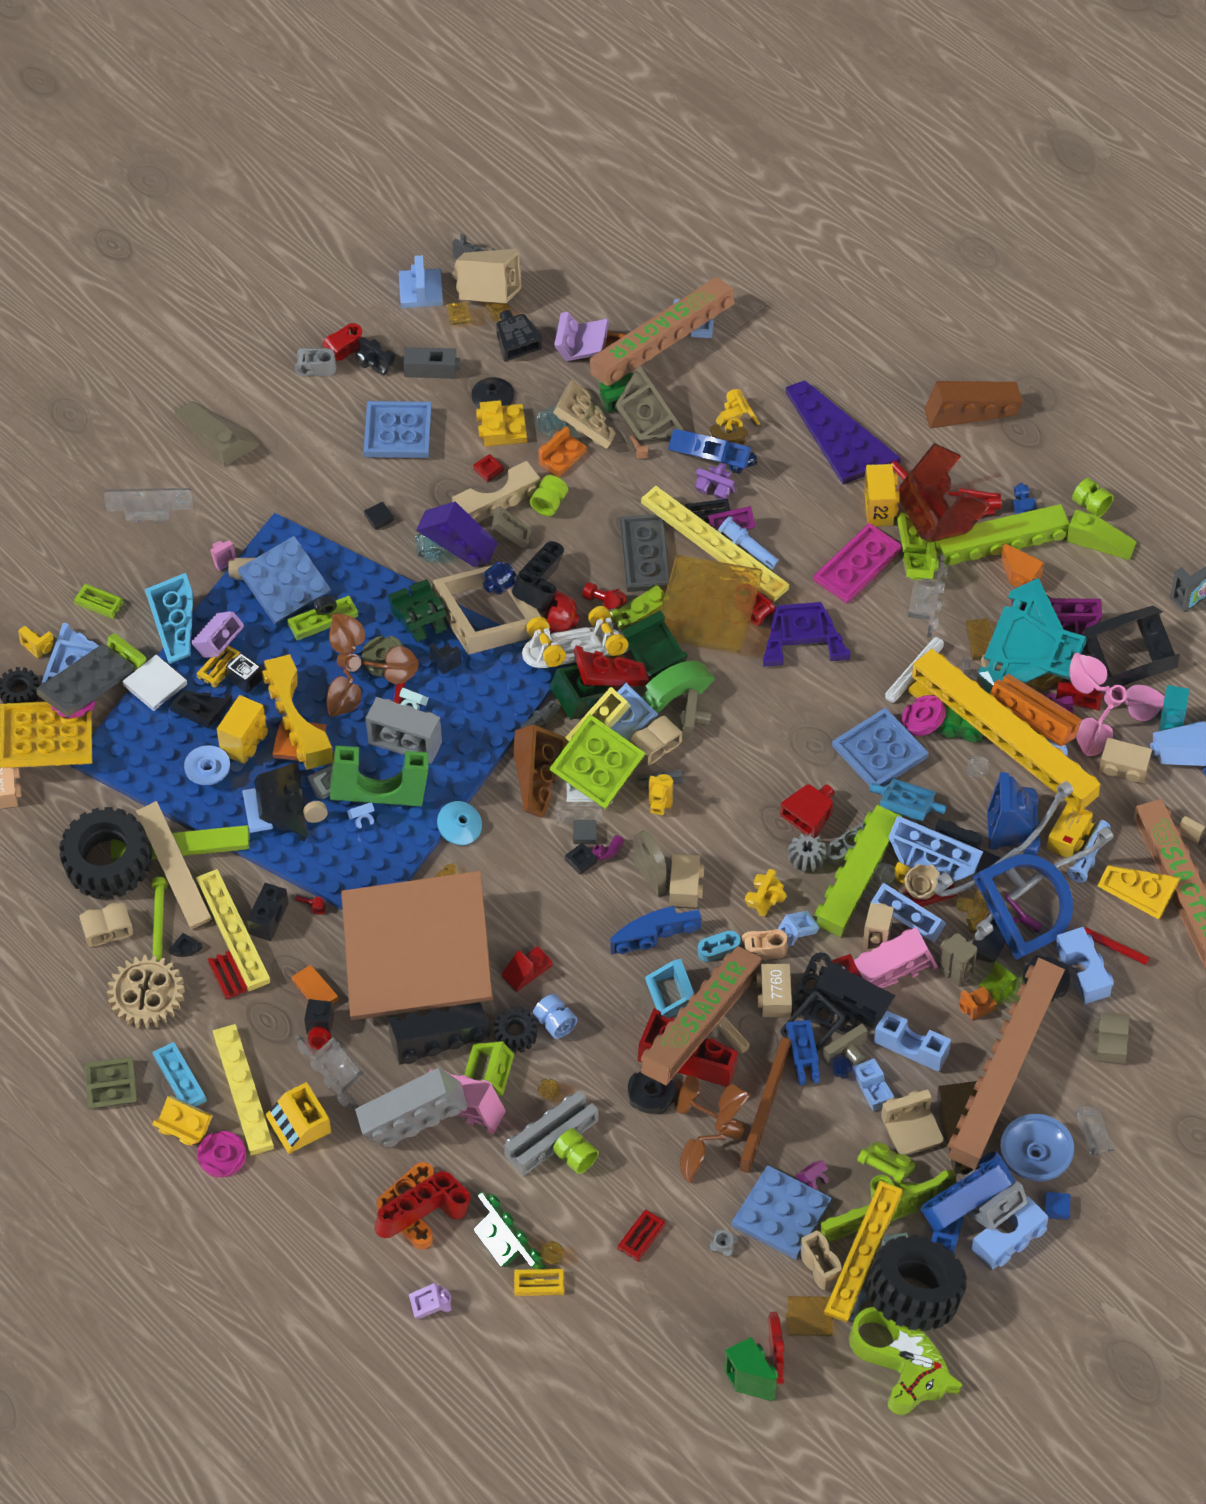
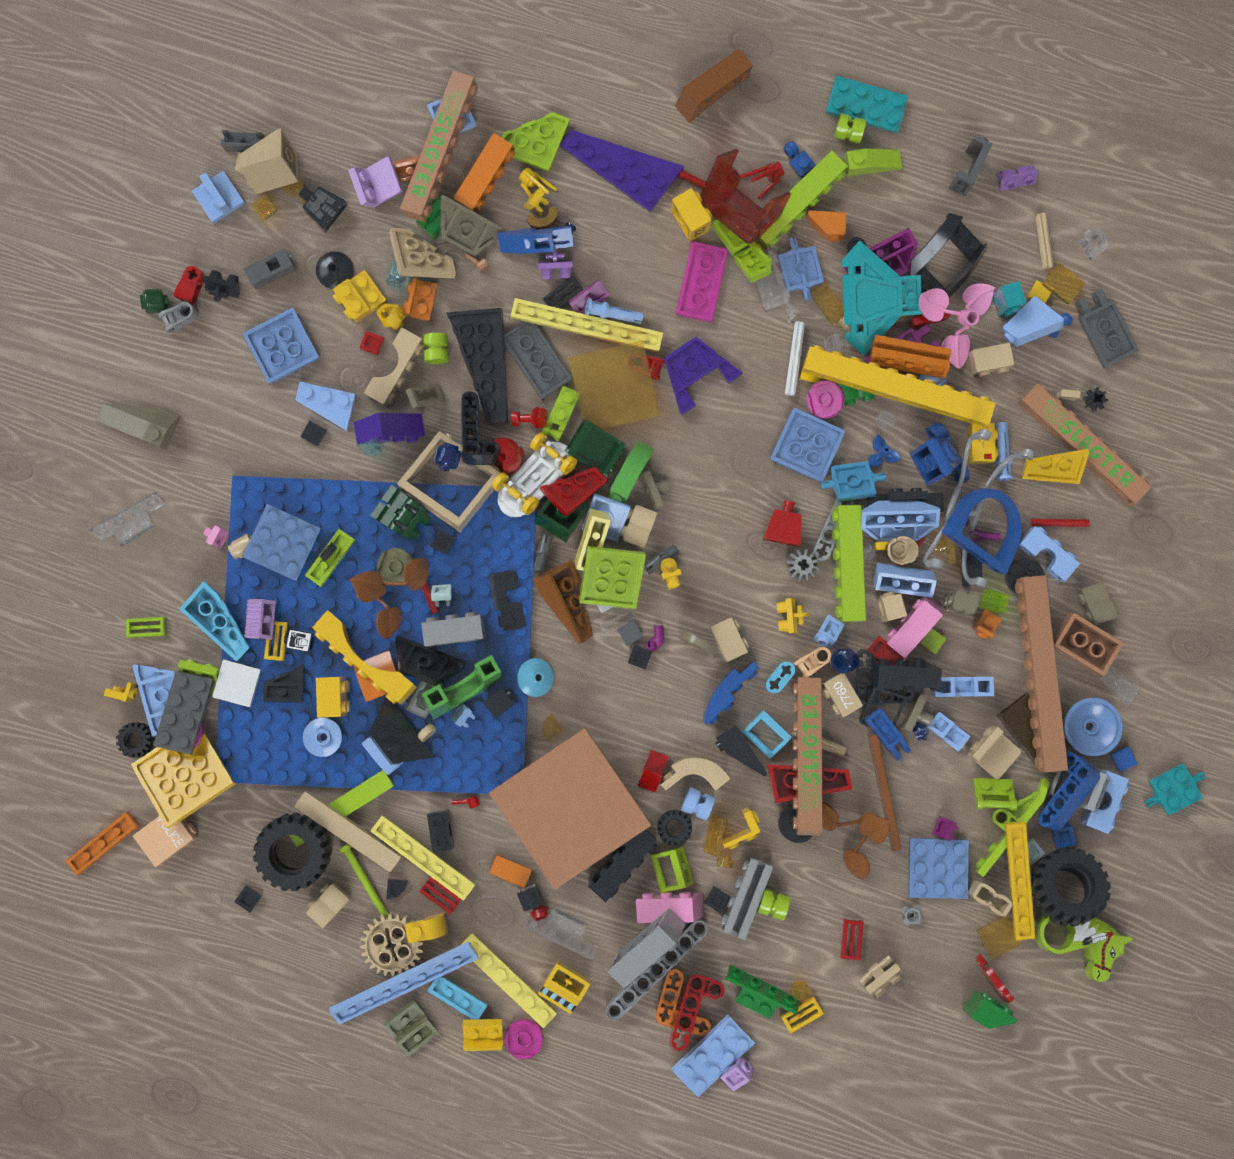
camera: 30 degrees left, 30 degrees up
none -> dark green head [140,288,169,314]
none -> black tile [234,885,262,913]
none -> light blue wing [295,382,356,432]
none -> light blue plate [330,942,479,1025]
none -> yellow piece [377,303,406,330]
none -> black wing [395,635,466,686]
none -> yellow brick [405,913,449,944]
none -> black wing [446,308,508,424]
none -> orange brick [454,133,516,213]
none -> black brick [483,688,516,718]
none -> black piece [488,570,525,631]
none -> lime plate [501,112,570,172]
none -> light grey beam [606,918,708,1021]
none -> tan arch [660,757,731,791]
none -> light blue plate [671,1014,755,1097]
none -> clear yellow slope [703,814,727,857]
none -> black tile [704,886,730,913]
none -> black slope [715,725,767,776]
none -> yellow bracket [721,807,760,849]
none -> medium blue plate [777,237,824,301]
none -> teal plate [825,75,908,134]
none -> clear blue head [830,648,859,674]
none -> tan plate [858,955,903,998]
none -> blue plant [868,435,901,467]
none -> lime tile [919,628,946,654]
none -> nougat brick [1053,613,1124,677]
none -> teal plate [1144,763,1206,816]

